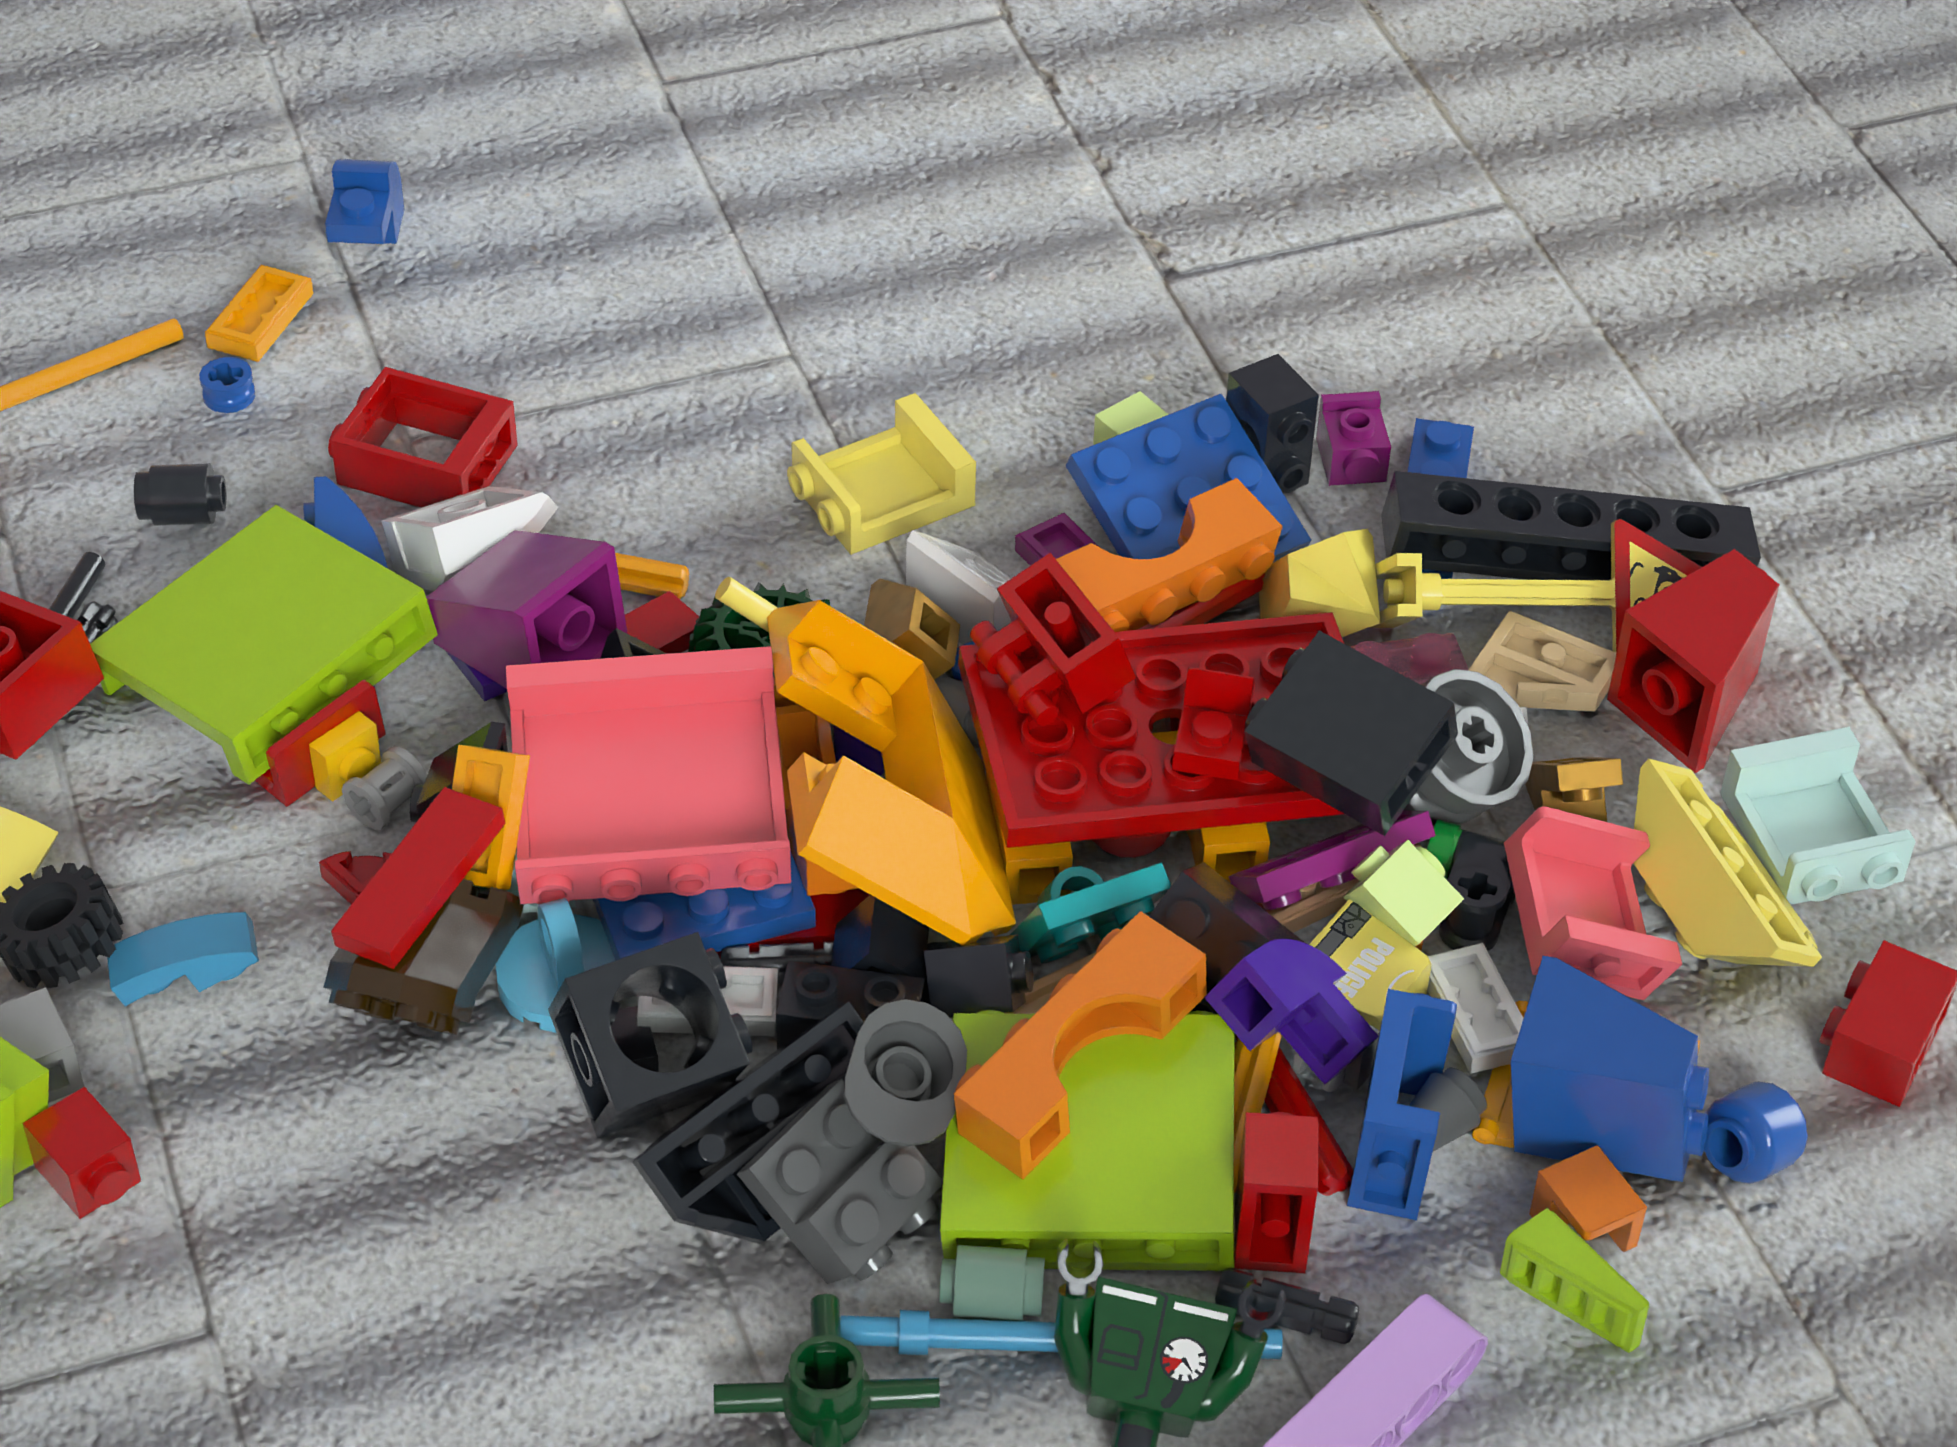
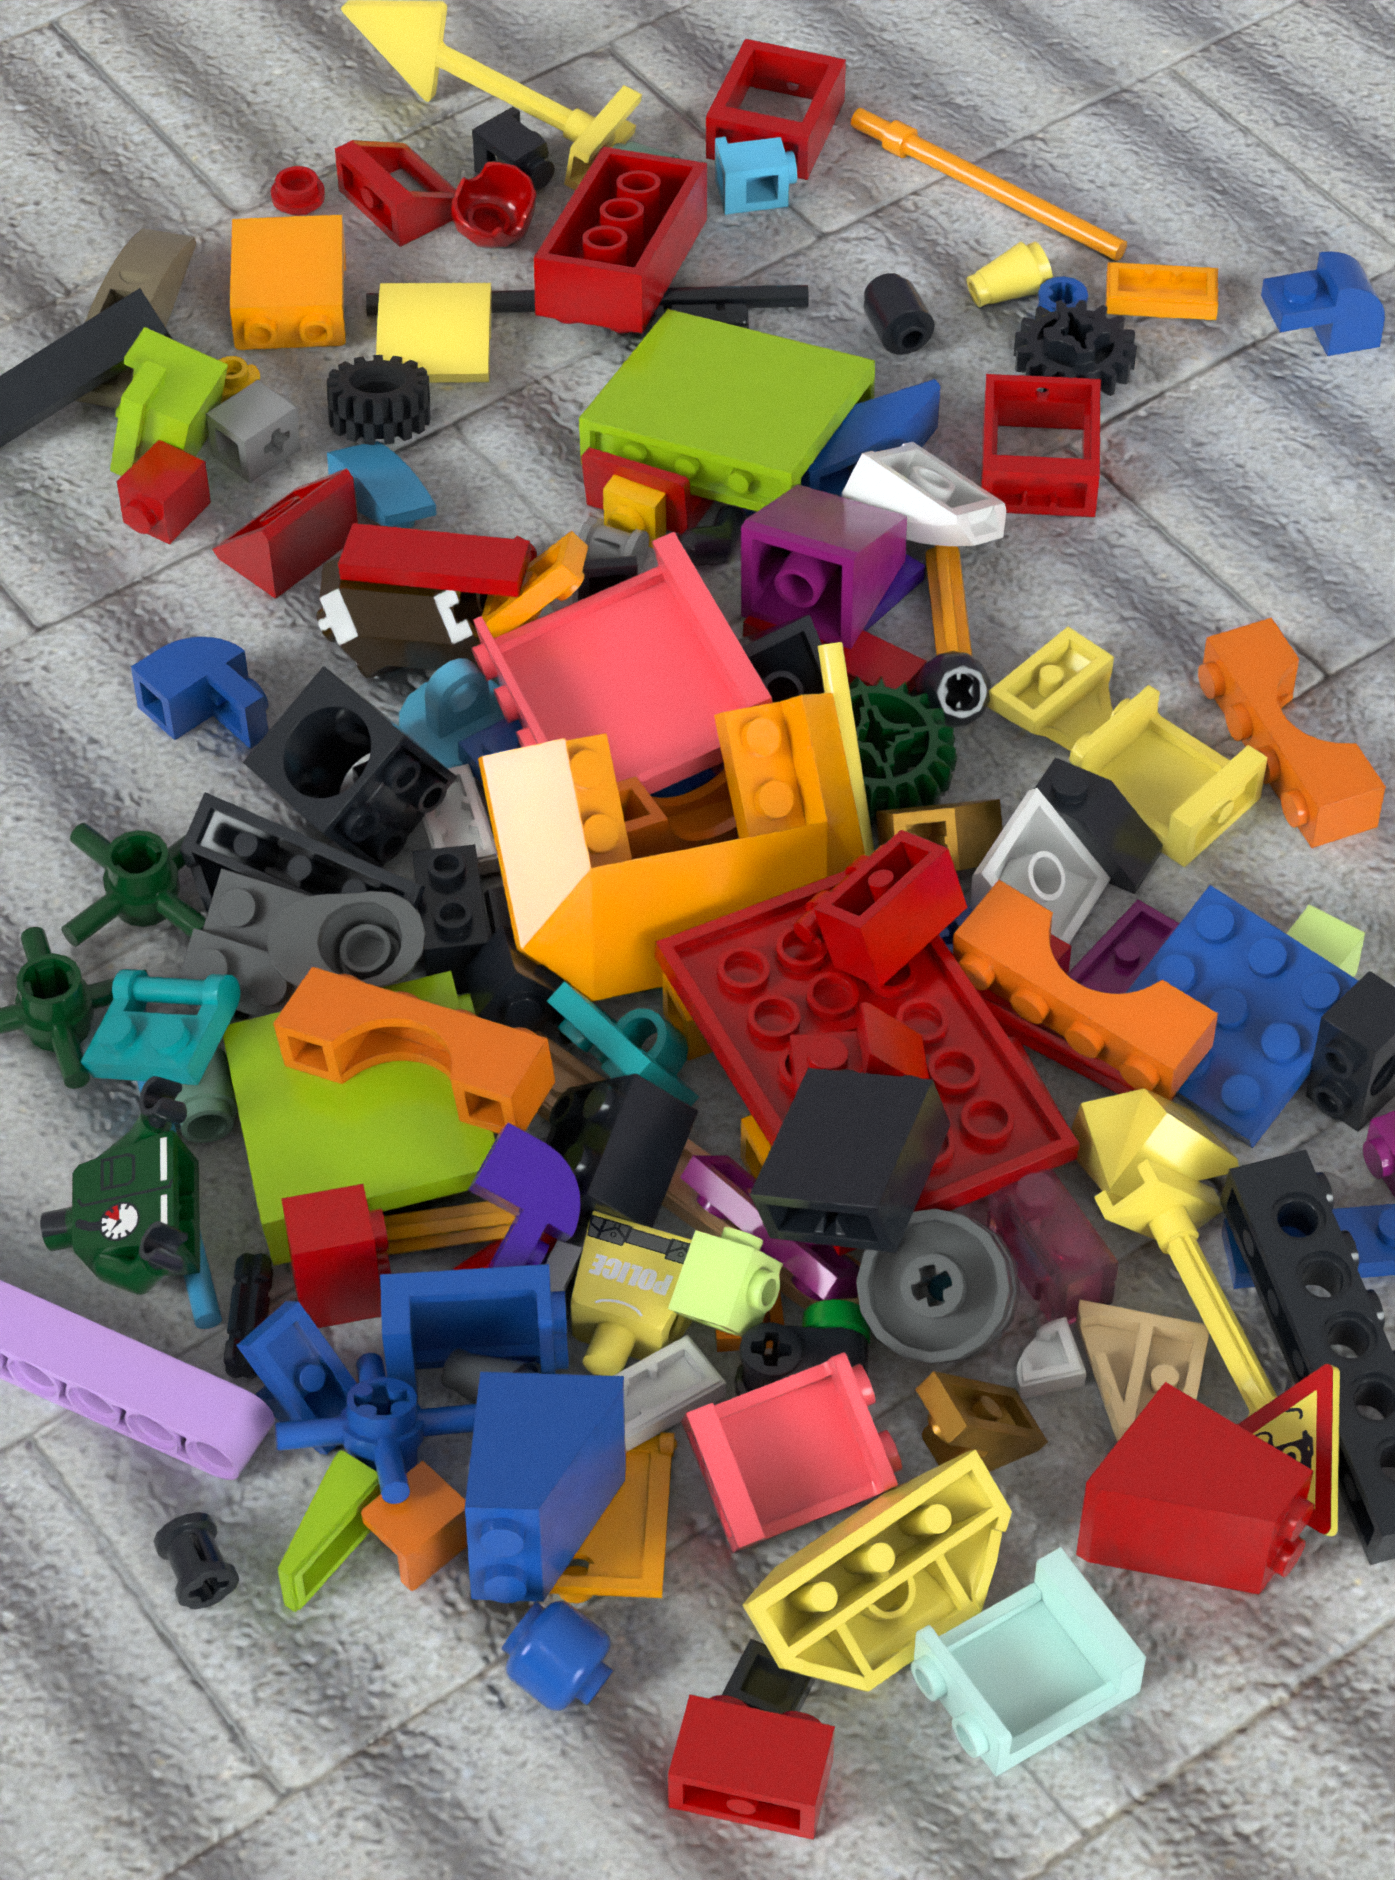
camera: 75 degrees right, 5 degrees up
none -> dark green bar [61,823,206,947]
none -> teal plate [81,969,241,1085]
none -> blue brick [131,637,269,749]
none -> black bush [153,1512,239,1610]
none -> red slope [212,468,358,599]
none -> blue slope [236,1301,357,1455]
none -> blue bar [275,1352,476,1504]
none -> black arm [676,506,745,566]
none -> black tile [722,1638,816,1714]
none -> black piece [916,651,991,728]
none -> light yellow cone [966,241,1053,308]
none -> light yellow slope [987,627,1114,751]
none -> black gear [1013,300,1137,396]
none -> black slope [1034,757,1163,894]
none -> orange arch [1198,617,1386,848]

